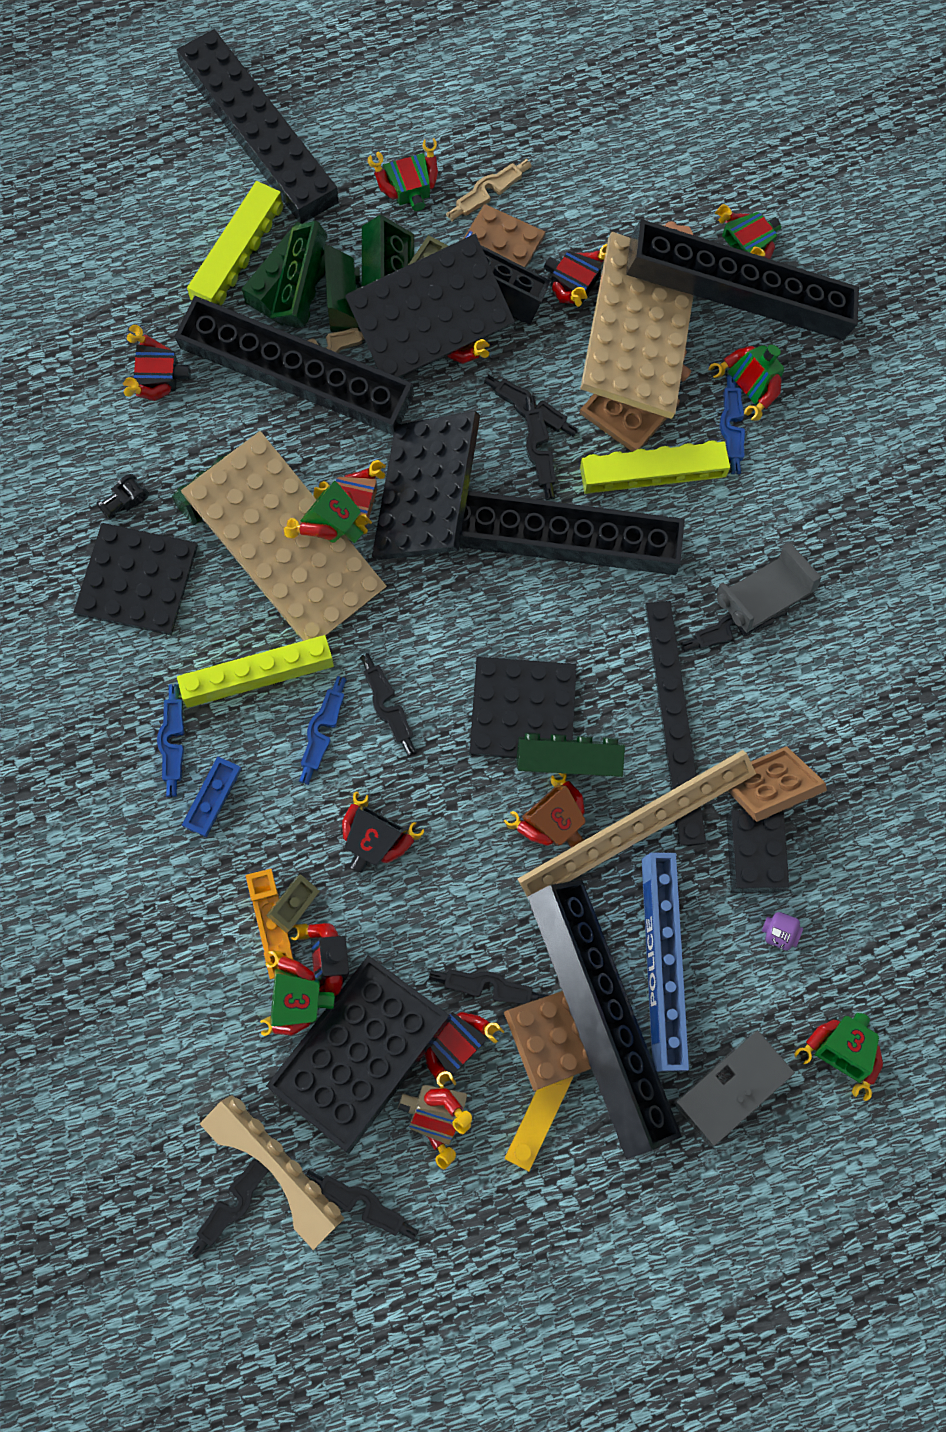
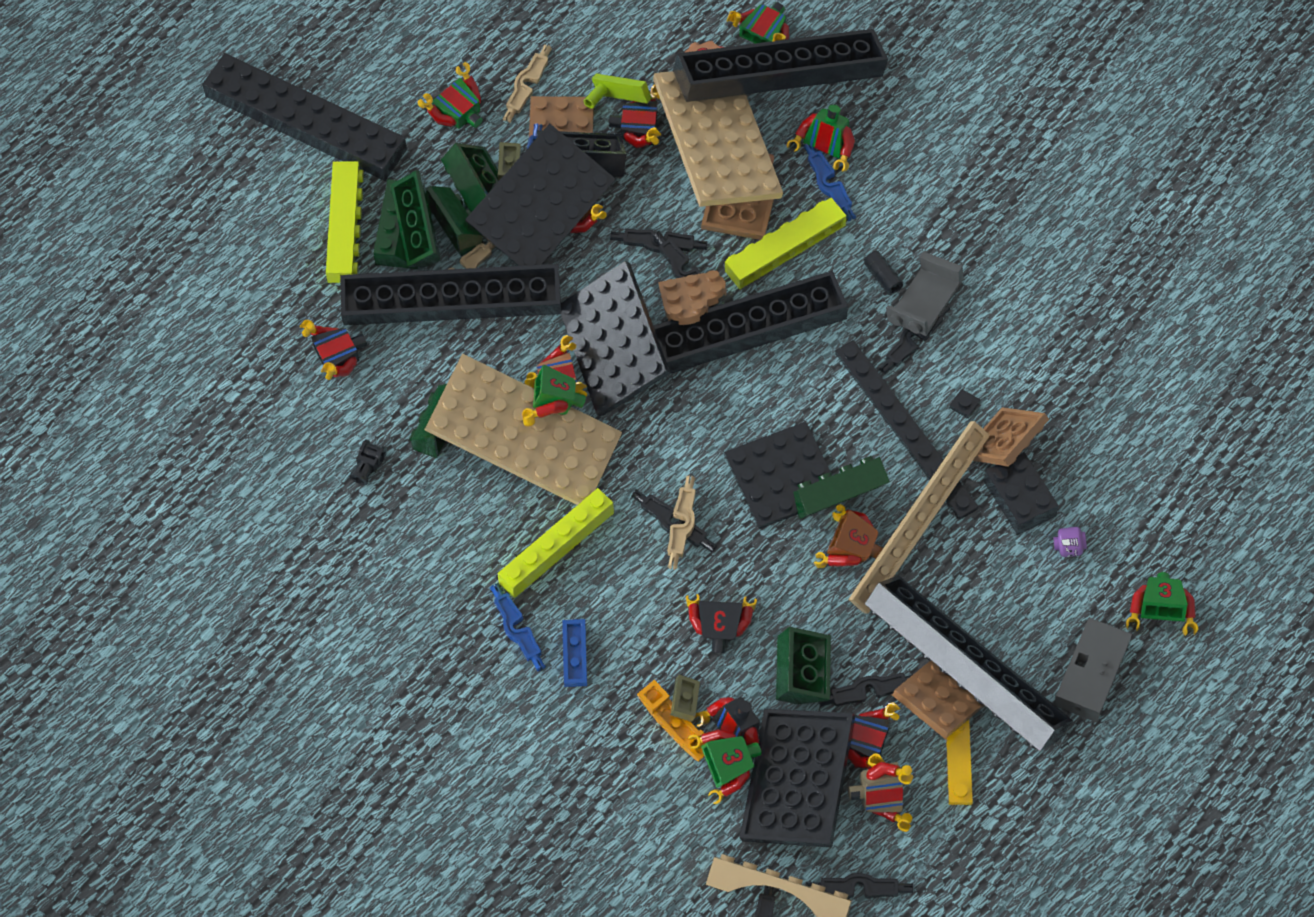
camera: 20 degrees left, 10 degrees down
black plate [73,523,198,636] -> none
blue piece [299,676,347,785] -> none
medium blue brick [641,853,689,1073] -> none
none -> lime piece [583,73,652,109]
none -> medium nougat plate [658,270,727,325]
none -> tan piece [667,476,696,570]
none -> dark green slope [776,627,831,704]
none -> black axle [864,250,903,295]
none -> black plate [950,389,980,419]

